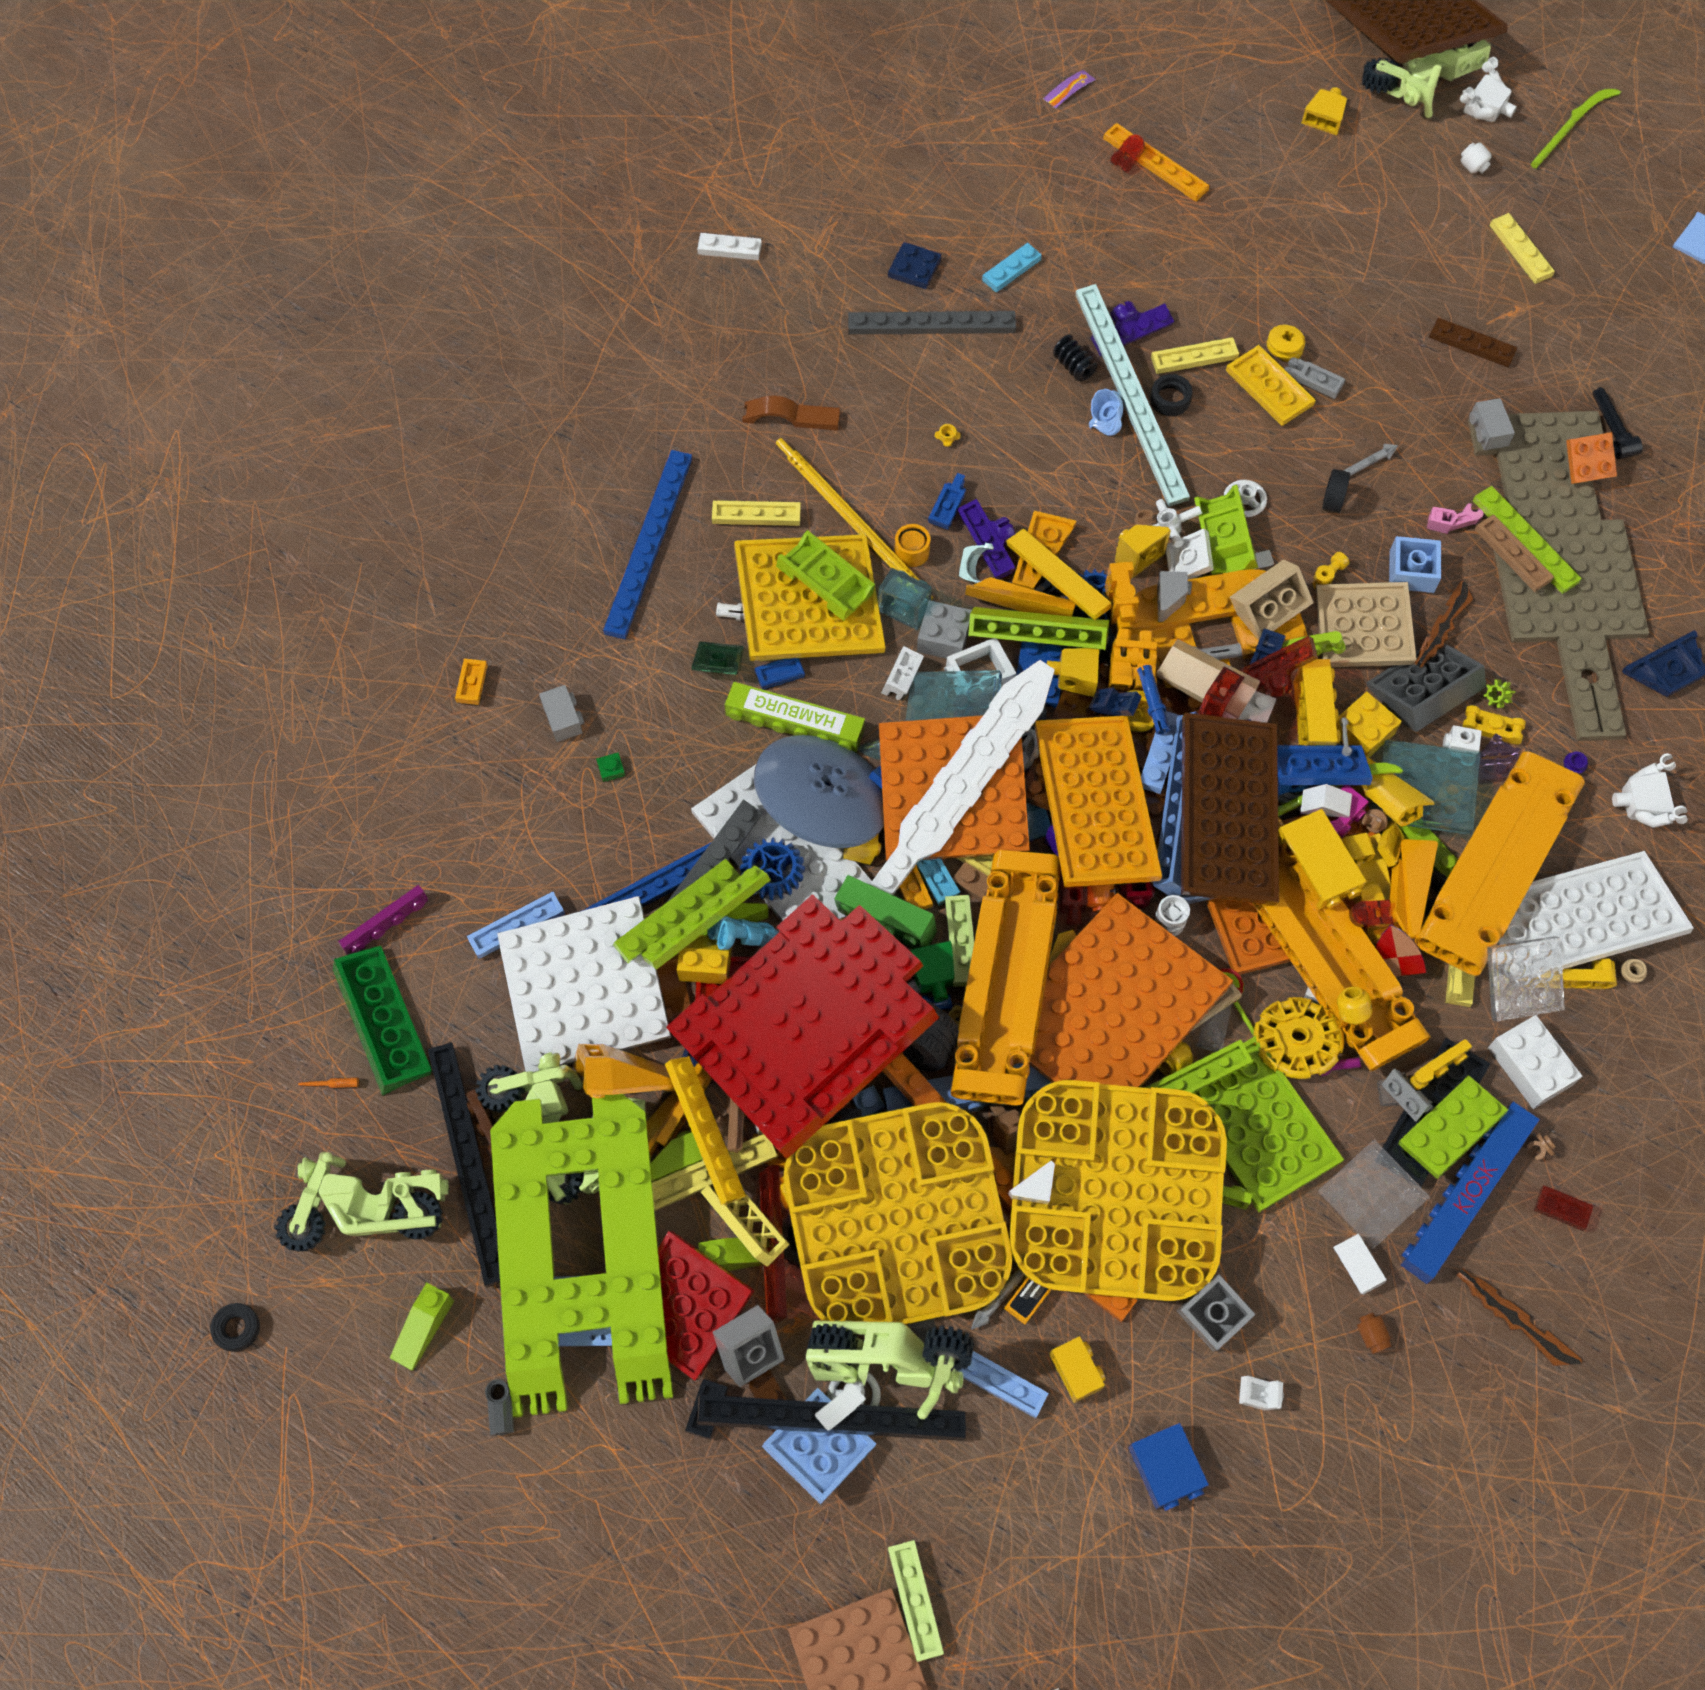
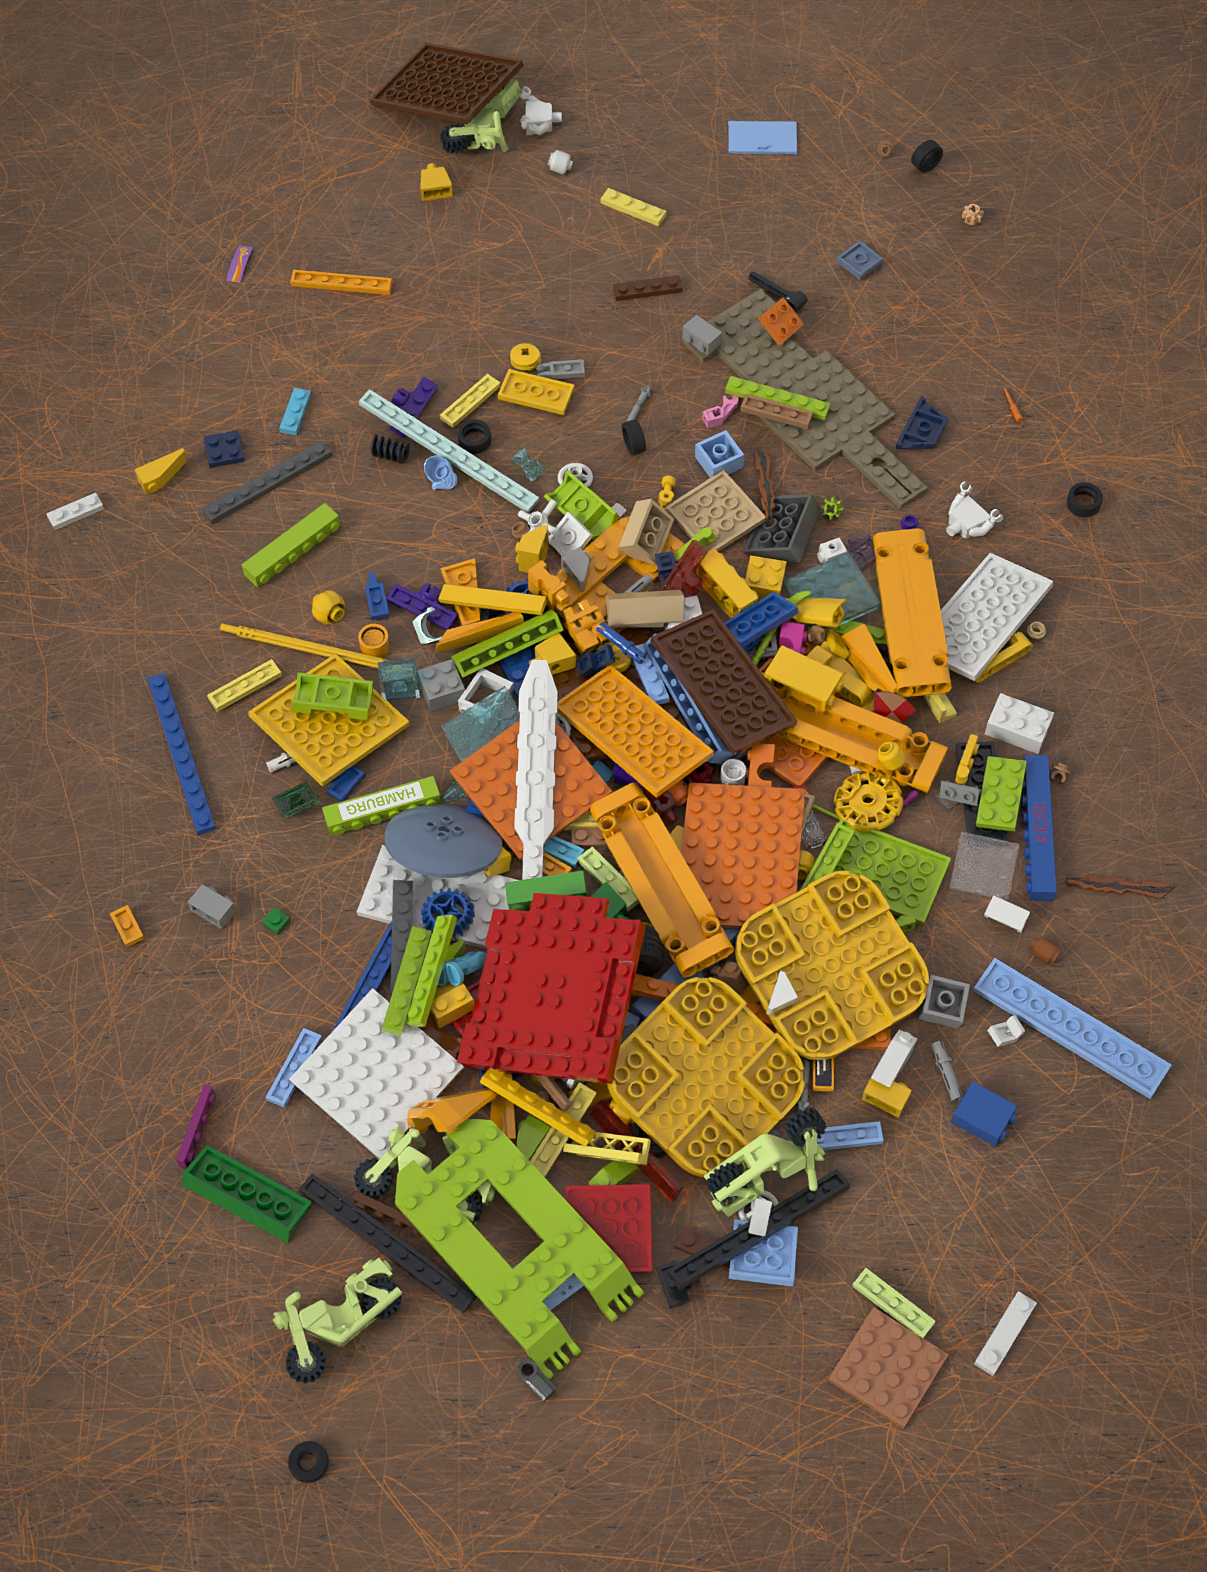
camera: 35 degrees left, 5 degrees down
orange piece [298,1077,359,1088] -> none
lime slope [390,1282,454,1371] -> none
light grey brick [713,1305,785,1387] -> none
dark orange piece [742,396,840,431] -> none
white hinge [881,646,924,700] -> none
yellow plate [935,424,960,447] -> none
clear red plate [1110,134,1145,173] -> none
clear red torso [1198,666,1245,717] -> none
white slope [1301,784,1352,818] -> none
light grey hinge [1339,718,1352,756] -> none
clear red plate [1349,900,1394,927] -> none
yellow plate [1462,705,1526,745] -> none
clear plate [1487,936,1565,1021] -> none
lime piece [1531,89,1621,169] -> none
clear red plate [1533,1185,1593,1231] -> none
none -> yellow slope [134,448,187,495]
none -> lime brick [241,503,341,588]
none -> yellow plant [312,590,345,624]
none -> clear light blue leg [511,447,544,481]
none -> orange arch [746,743,777,787]
none -> white slope [871,1029,917,1088]
none -> light grey pin [931,1041,964,1102]
none -> light blue plate [973,958,1172,1099]

